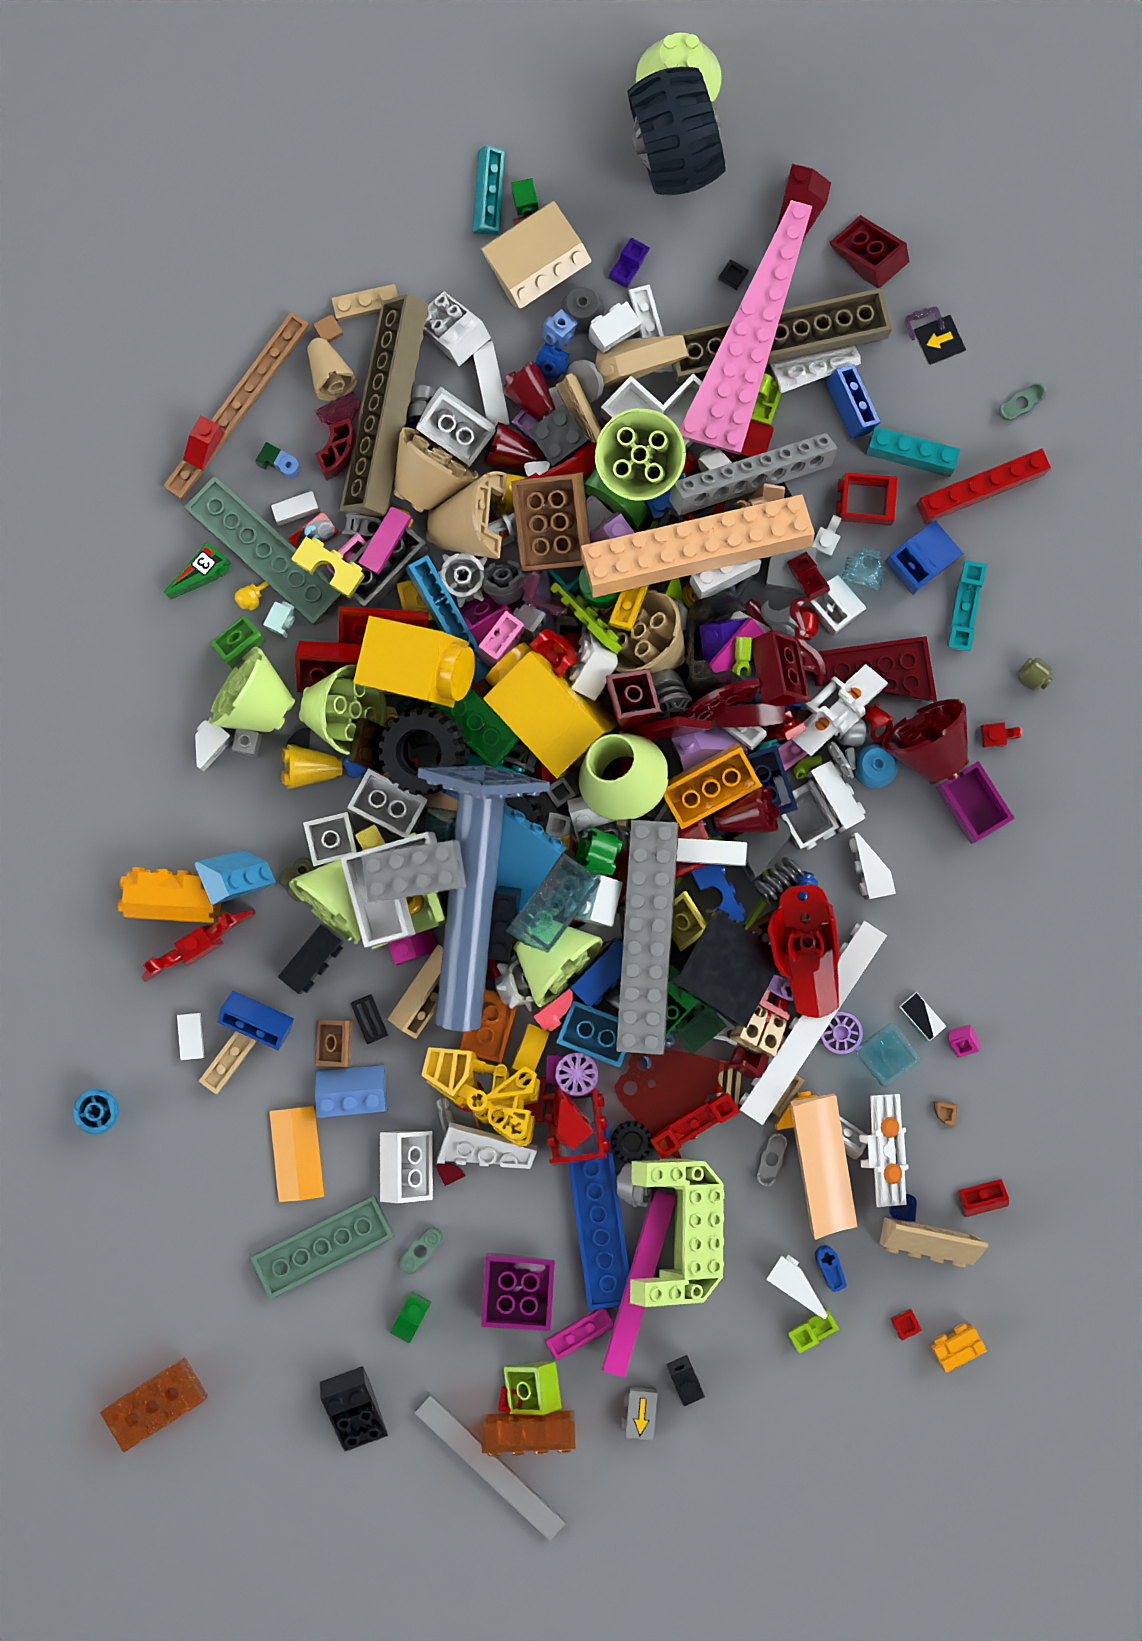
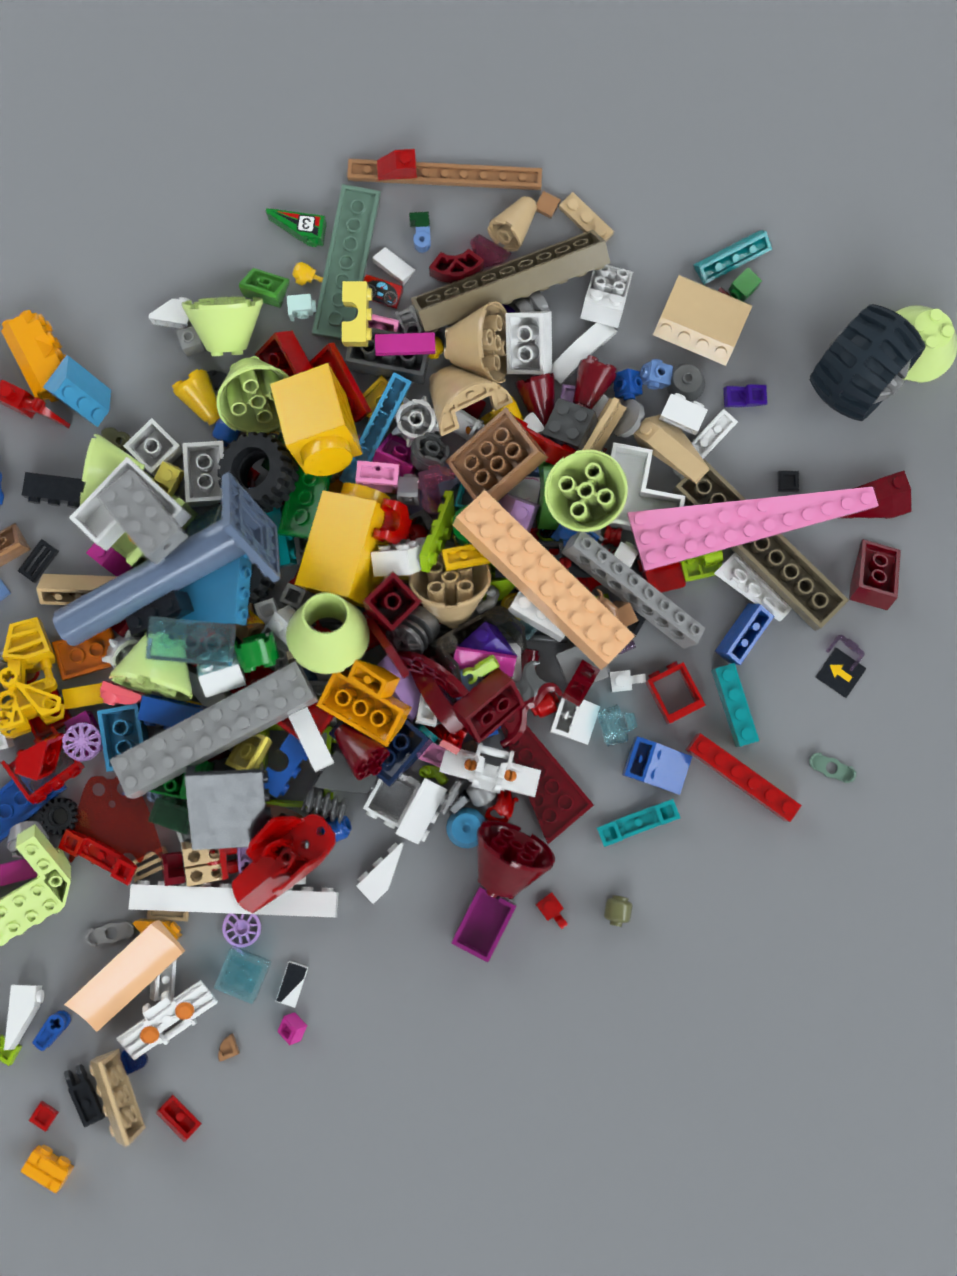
camera: 60 degrees right, 0 degrees up
dark brown plate [348,718,386,774] -> none
none -> black hinge [64,1064,106,1128]
none -> light orange slope [347,660,400,700]

